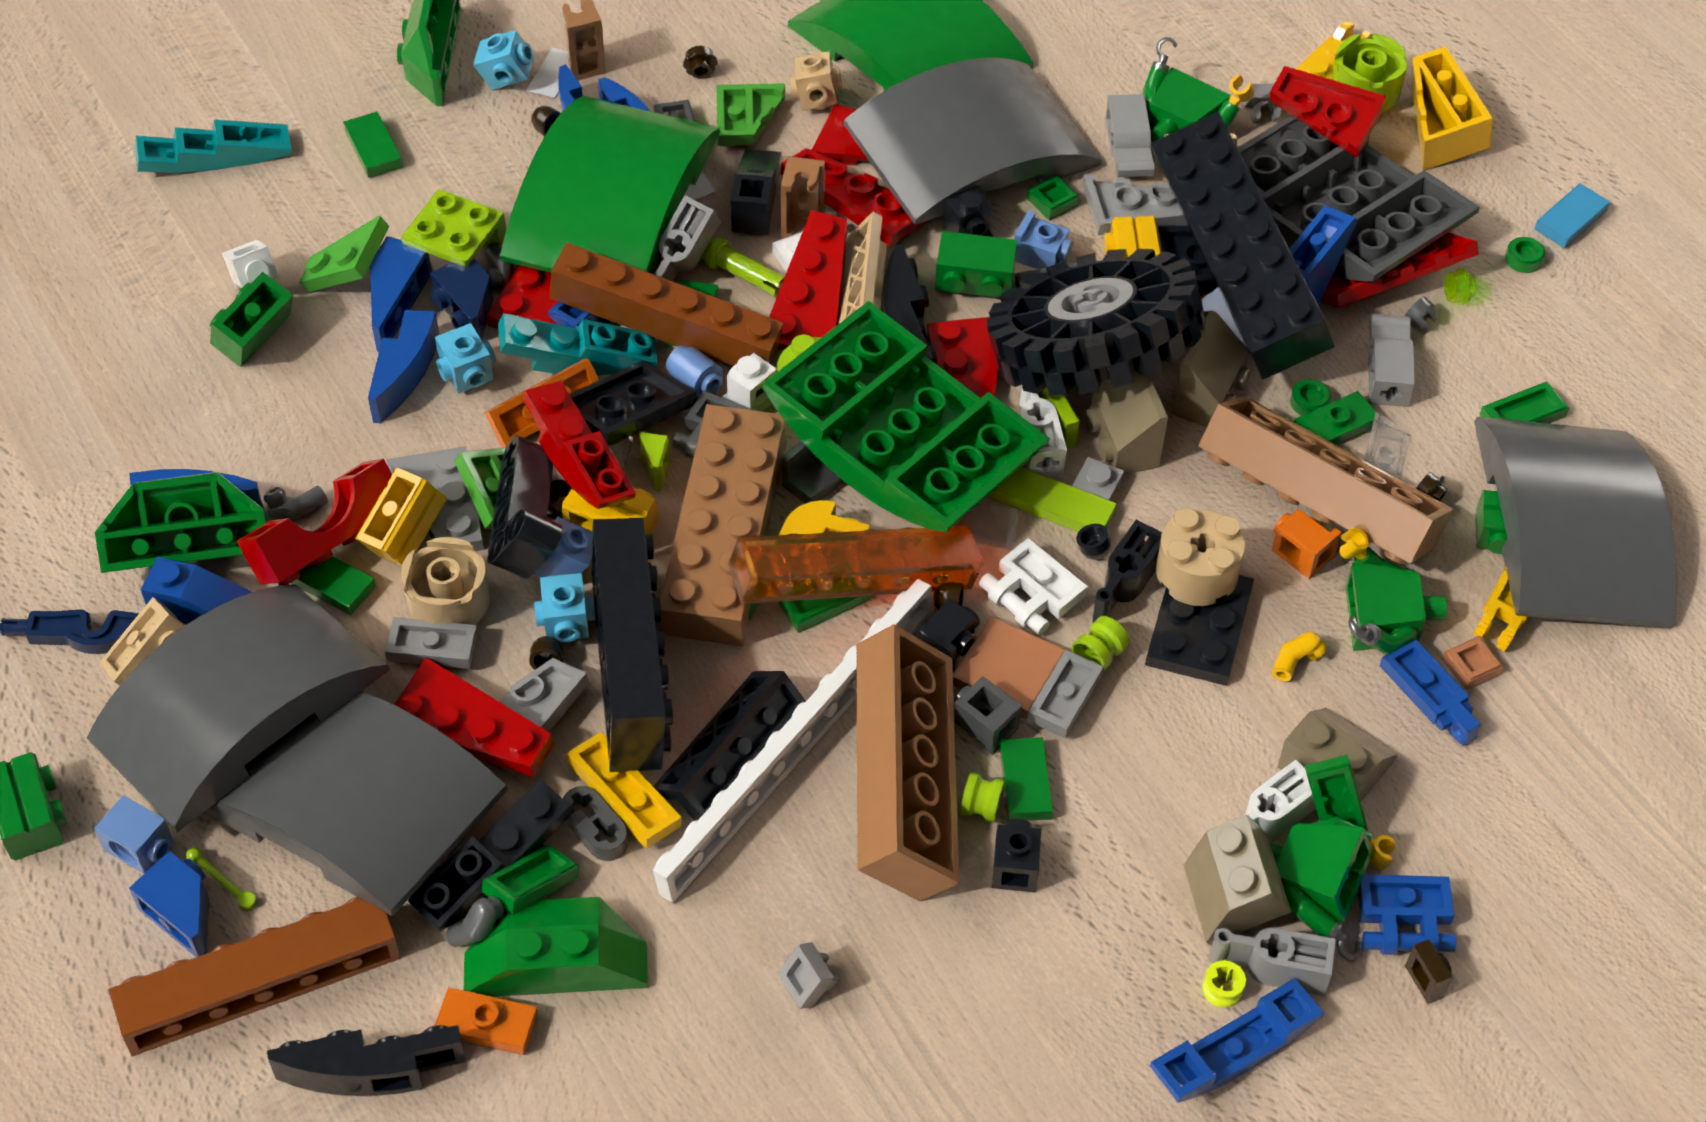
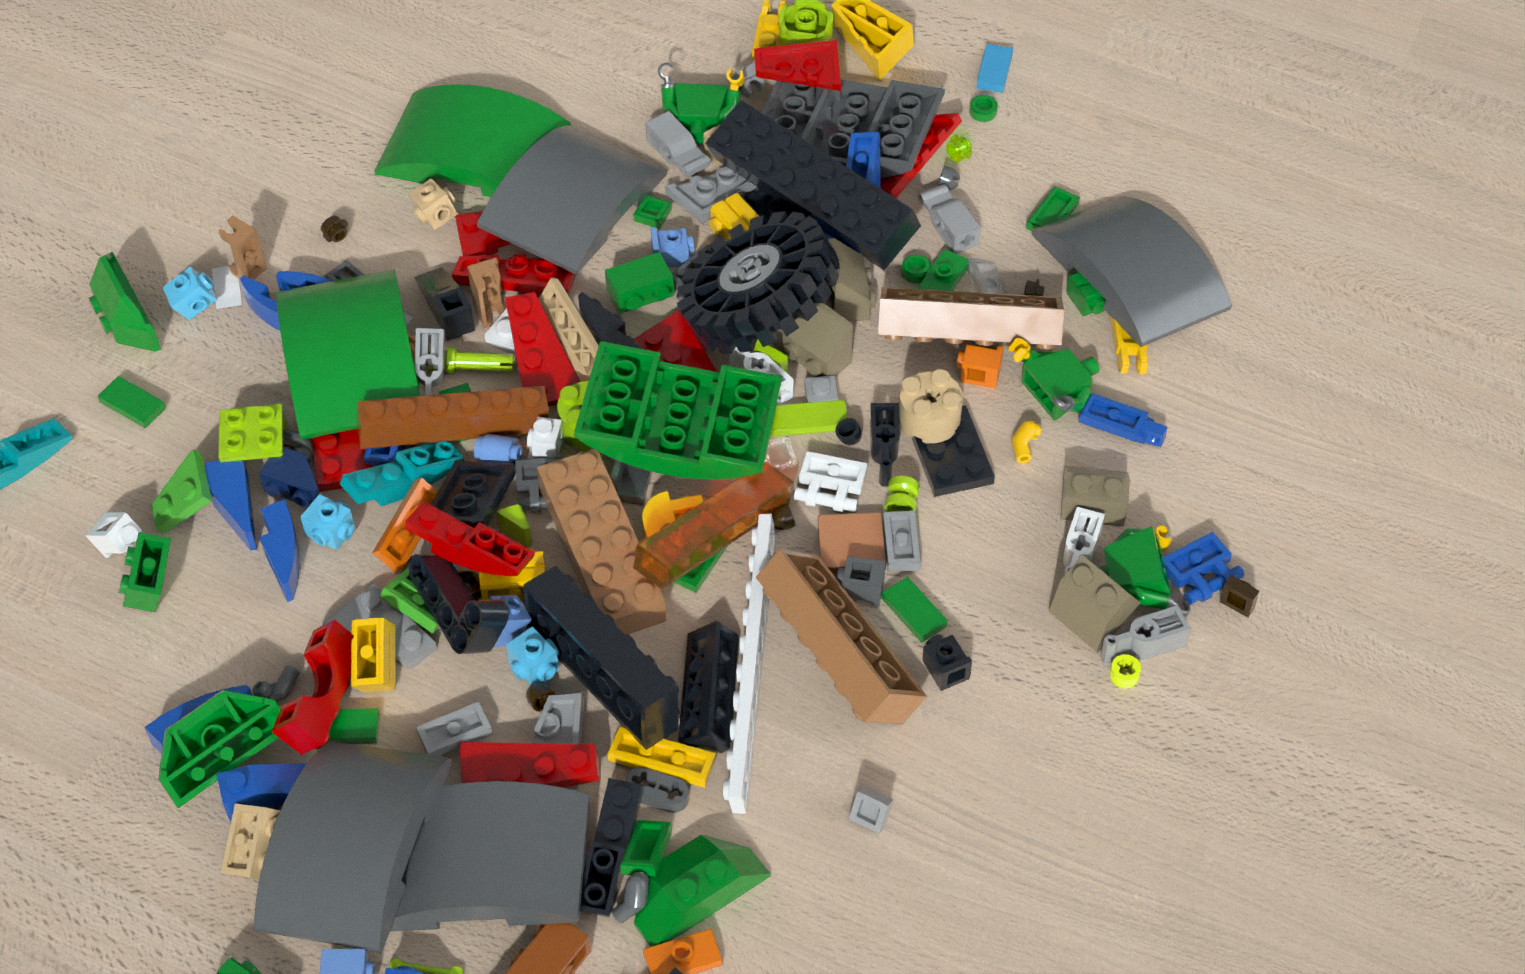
camera: 30 degrees left, 0 degrees up
dark blue piece [0,609,189,654] -> none
tan brick [401,537,490,627] -> none
dark brown hinge [531,106,561,137] -> none
bright green wing [716,83,785,146] -> none
black brick [918,598,980,672] -> none
black brick [943,187,994,237] -> none
lime wheel [960,772,1005,823] -> none
blue slope [1149,978,1324,1103] -> none
green plate [1304,754,1368,831] -> none
nougat tile [1442,636,1504,690] -> none

